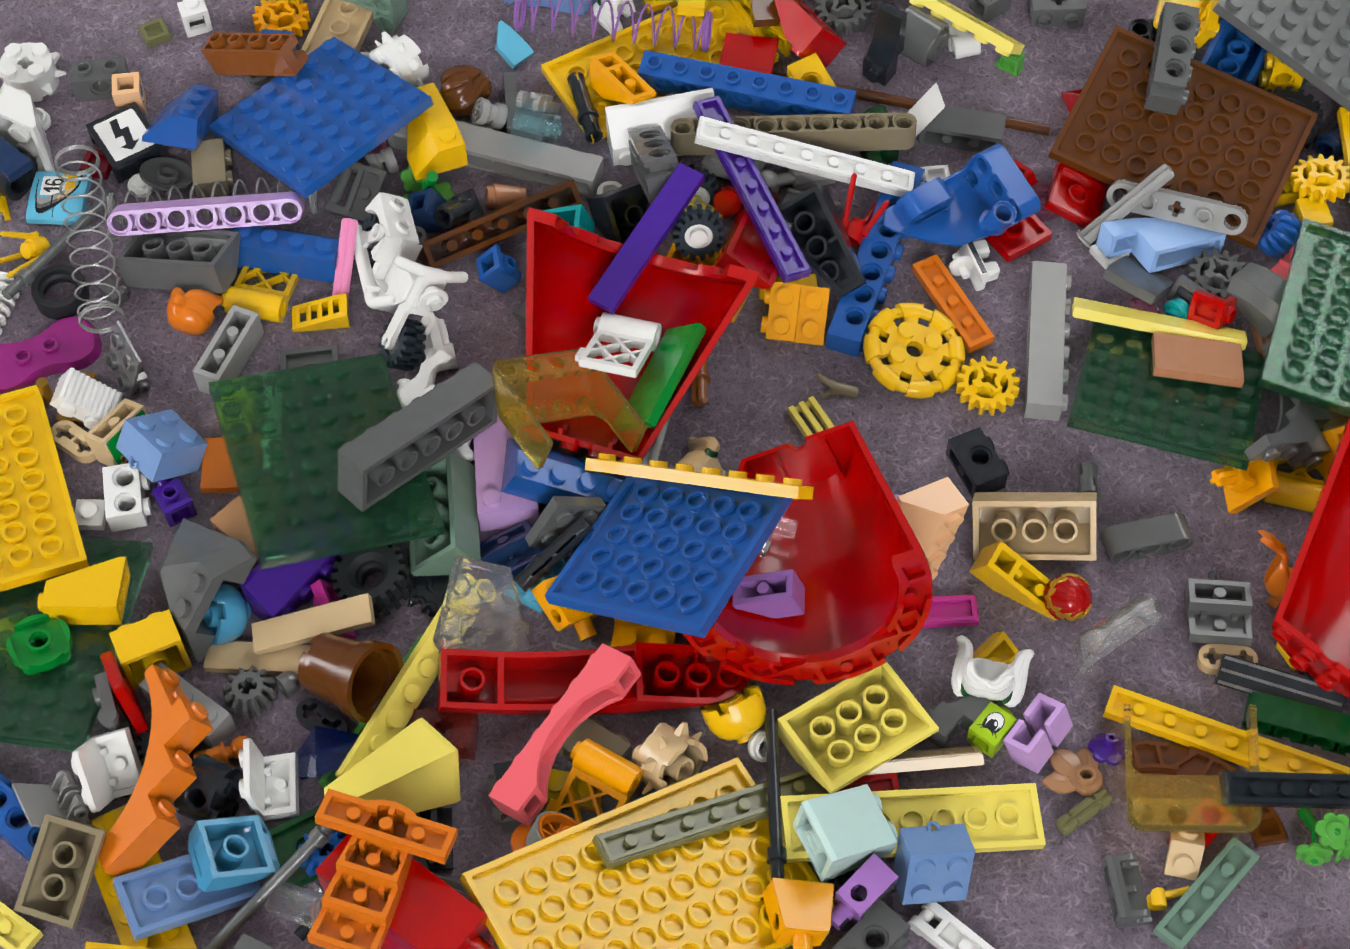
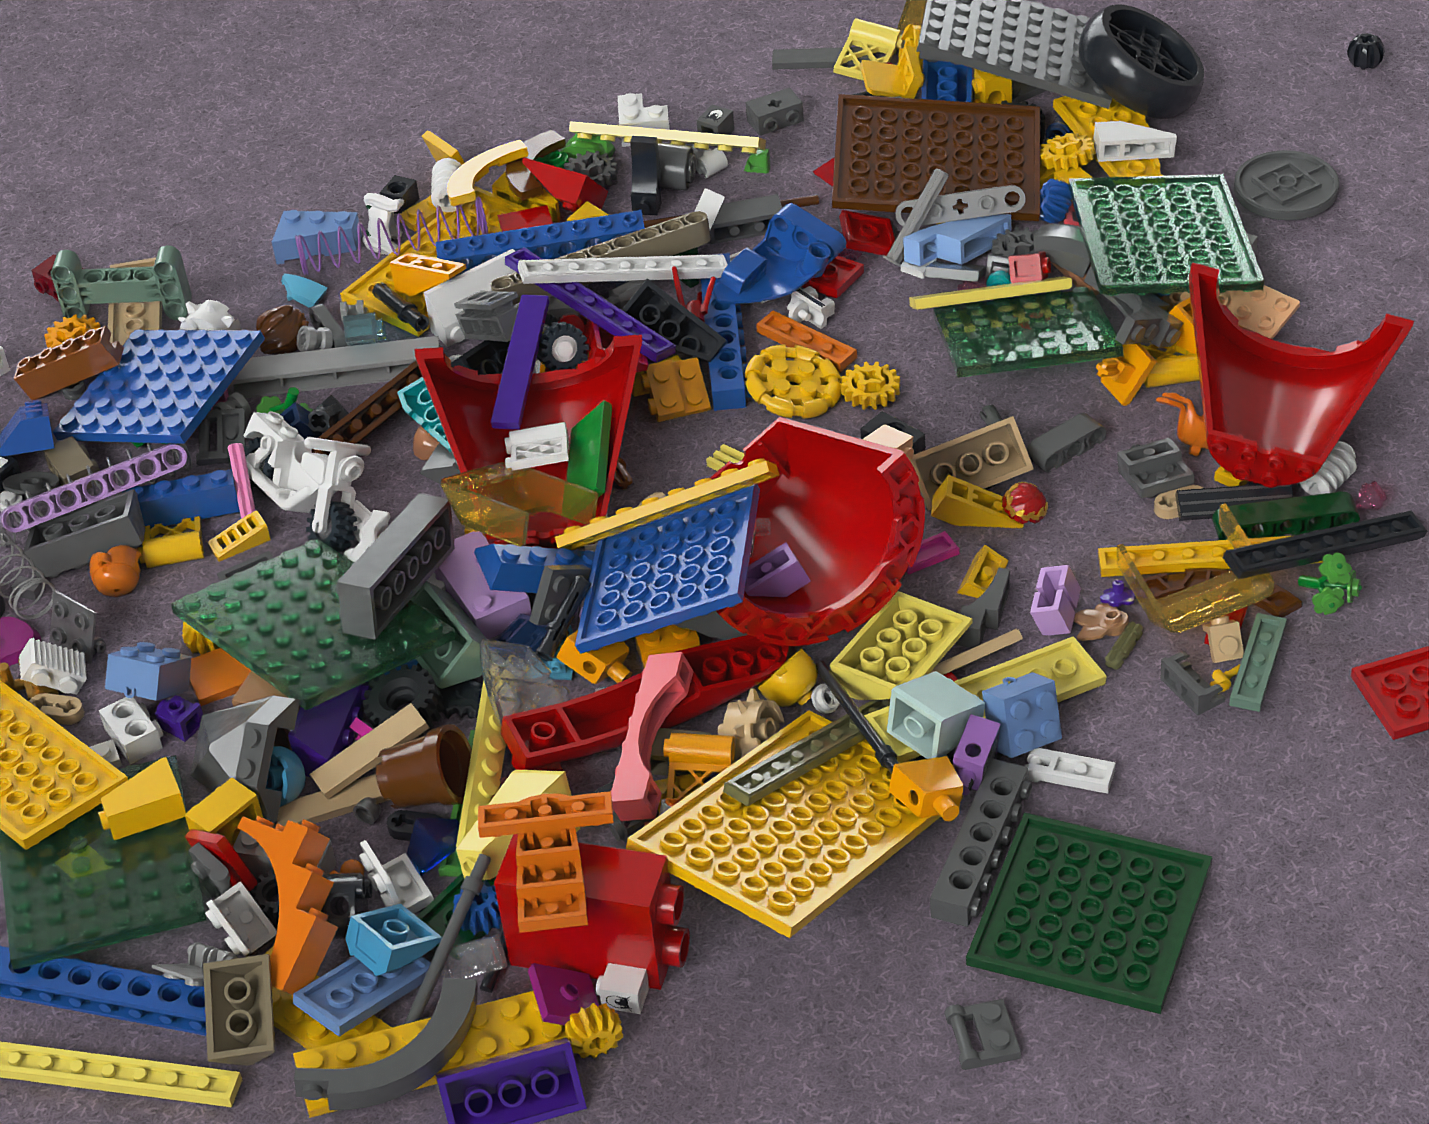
camera: 20 degrees left, 15 degrees down
green plate [6,614,73,675] -> none
tan brick [84,398,148,466] -> none
light grey brick [192,305,264,398] -> none
dark grey gear [223,665,277,721] -> none
yellow wedge [407,82,468,181] -> none
blue brick [476,244,521,293] -> none
nougat cone [485,183,526,210] -> none
dark tan bar [816,373,859,400] -> none
white hair [951,635,1034,708] -> none
lime brick [966,701,1017,758] -> none
light grey brick [1024,261,1072,421] -> none
clear wedge [1068,593,1166,690] -> none
dark grey brick [1144,2,1201,115] -> none
nougat tile [1152,332,1244,388] -> none

